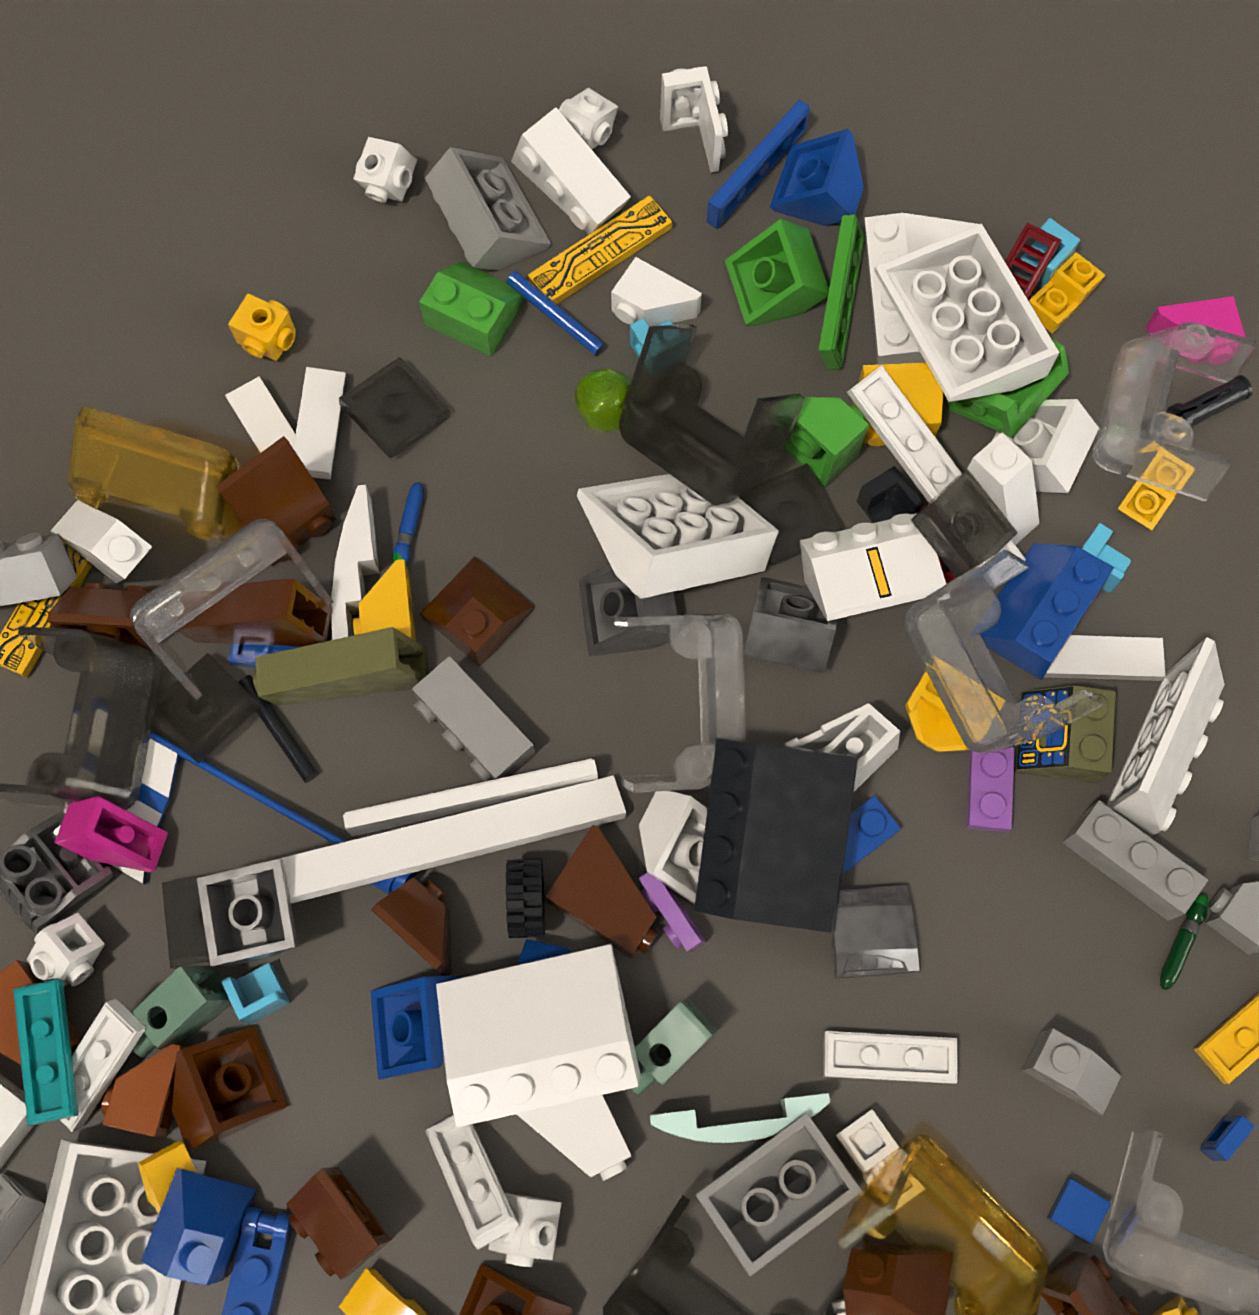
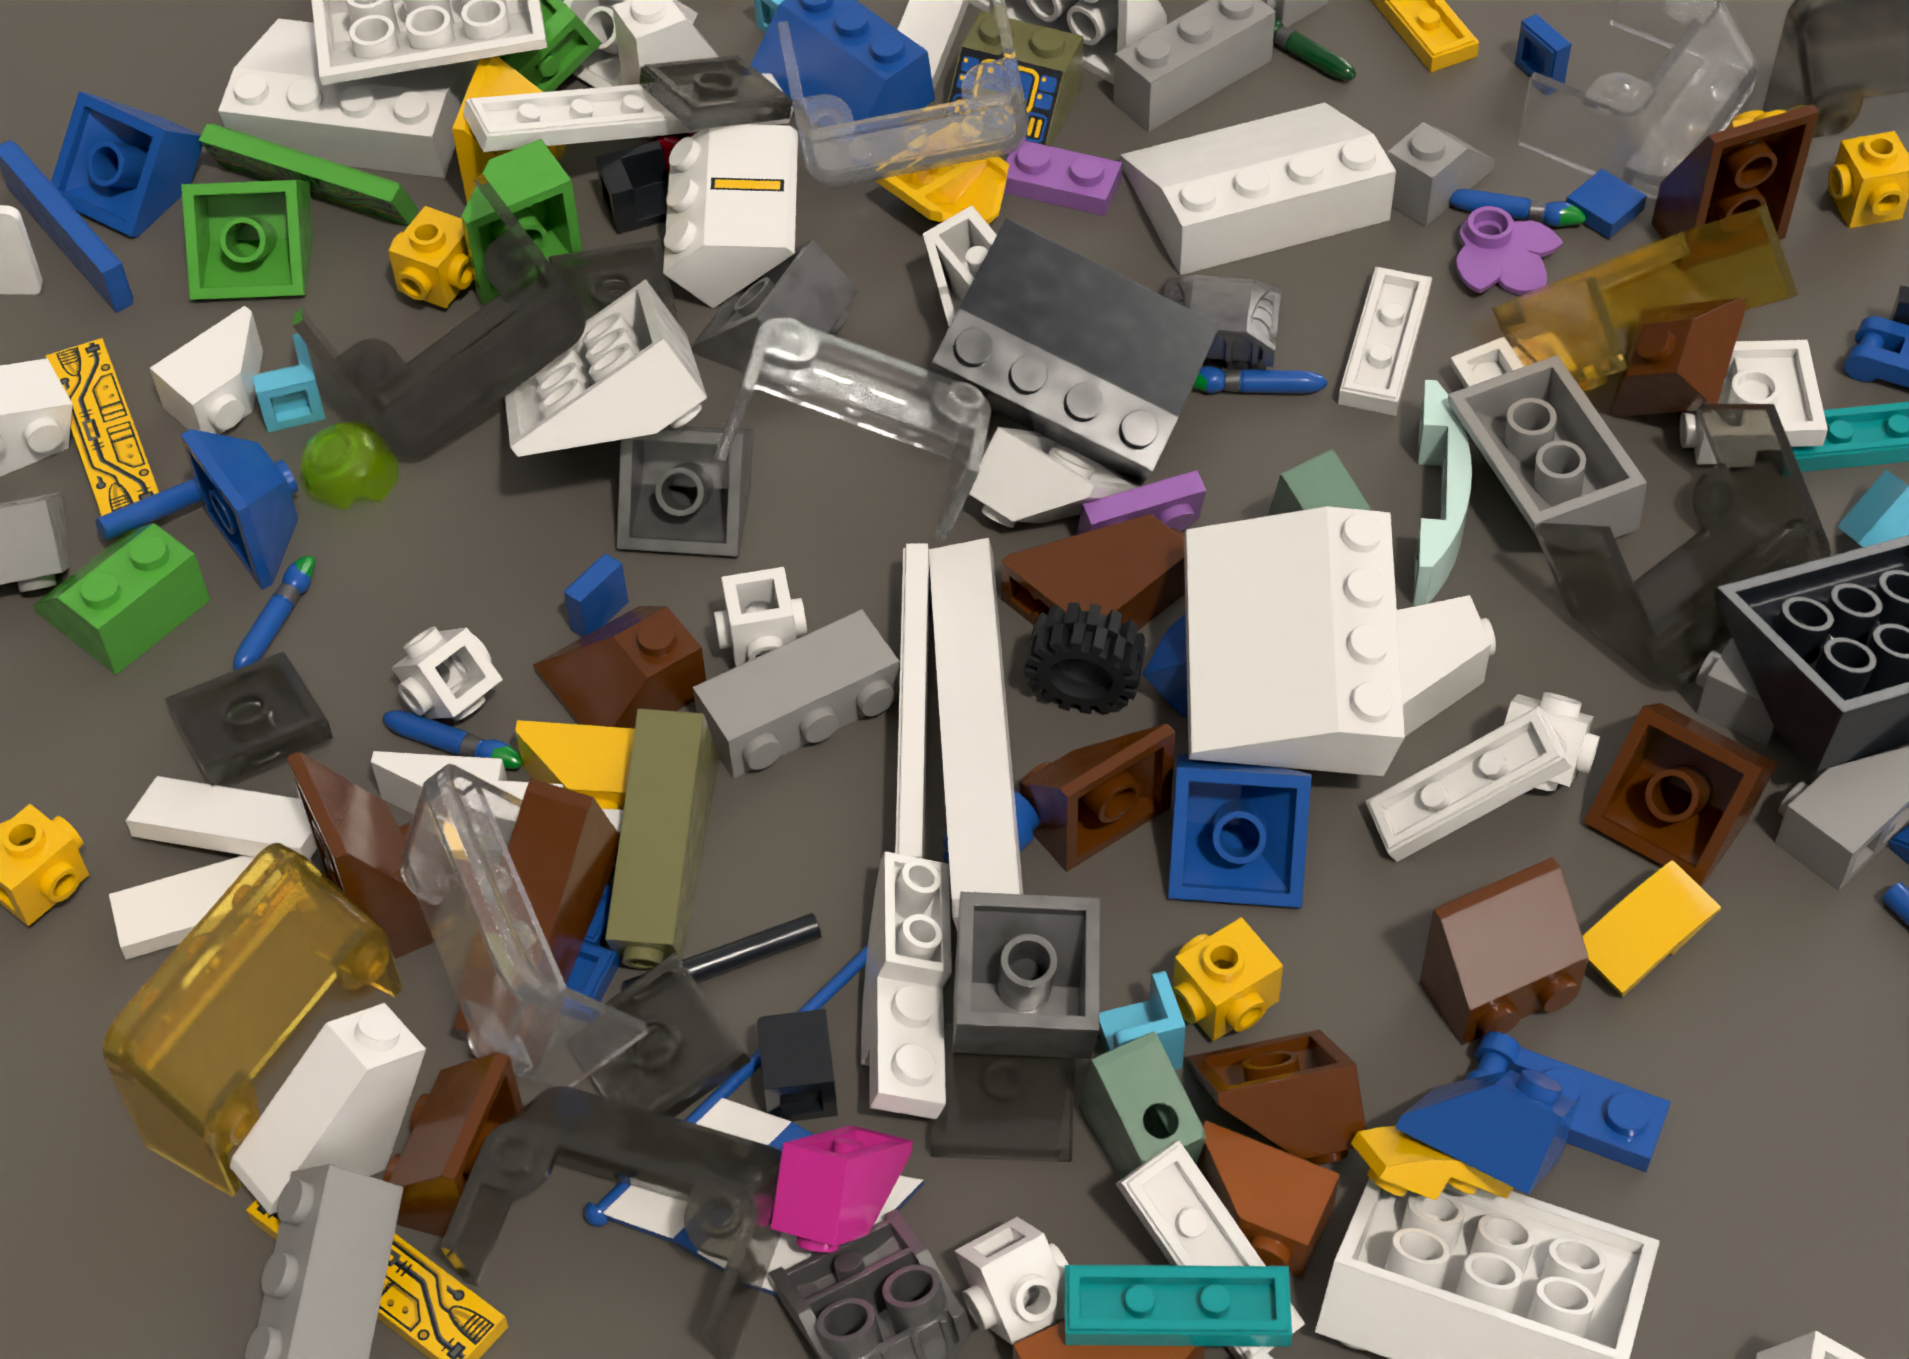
camera: 75 degrees left, 20 degrees down
none -> blue slope [180,429,298,590]
none -> blue piece [233,555,316,674]
none -> yellow brick [388,206,474,308]
none -> white brick [391,626,503,721]
none -> blue tile [564,553,629,637]
none -> white brick [714,567,807,667]
none -> black panel [757,1009,838,1122]
none -> white slope [861,852,952,1119]
none -> white slope [1120,103,1396,275]
none -> yellow brick [1172,917,1283,1041]
none -> blue piece [1192,366,1328,394]
none -> blue piece [1449,189,1586,228]
none -> medium lavender plate [1456,206,1563,295]

